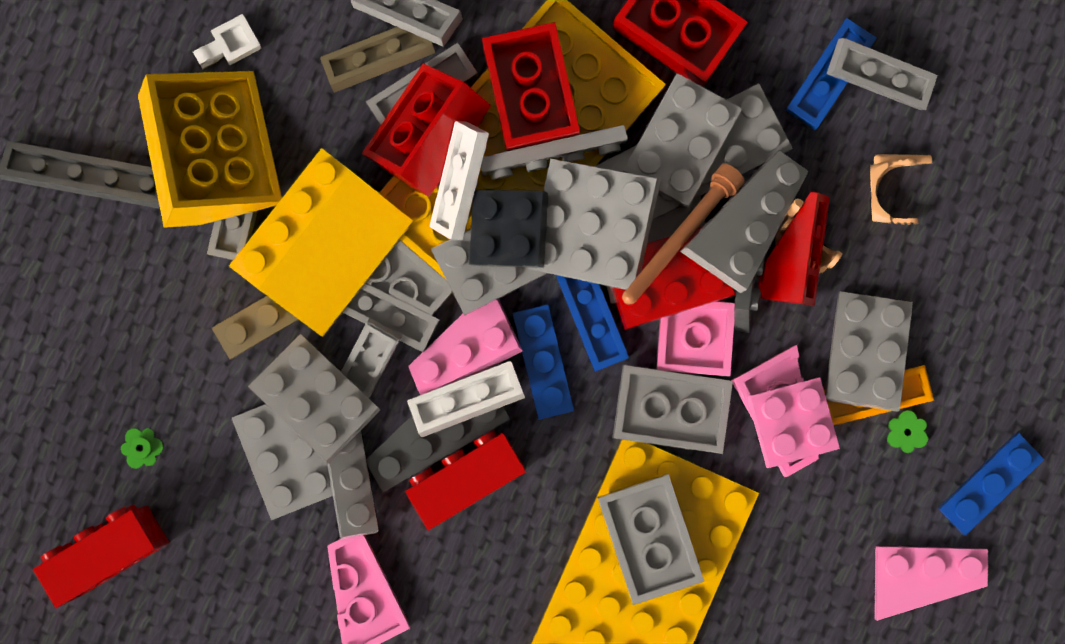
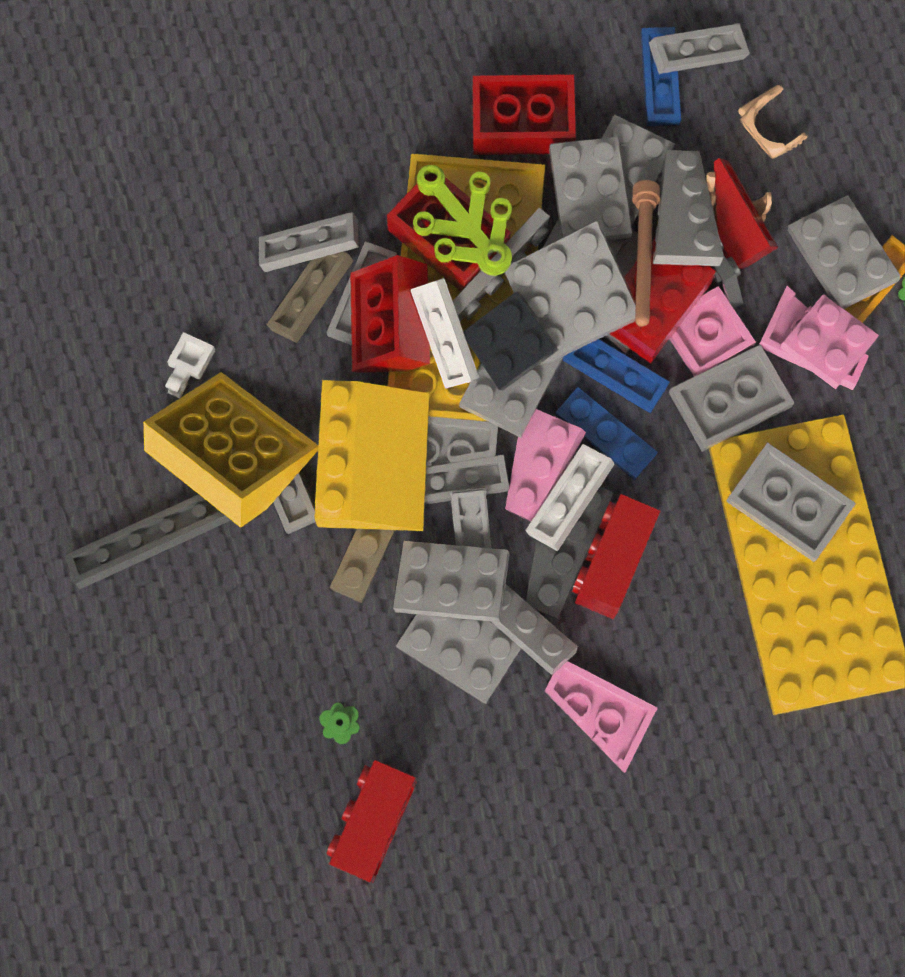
camera: 30 degrees left, 10 degrees down
none -> lime plant [413,165,512,276]

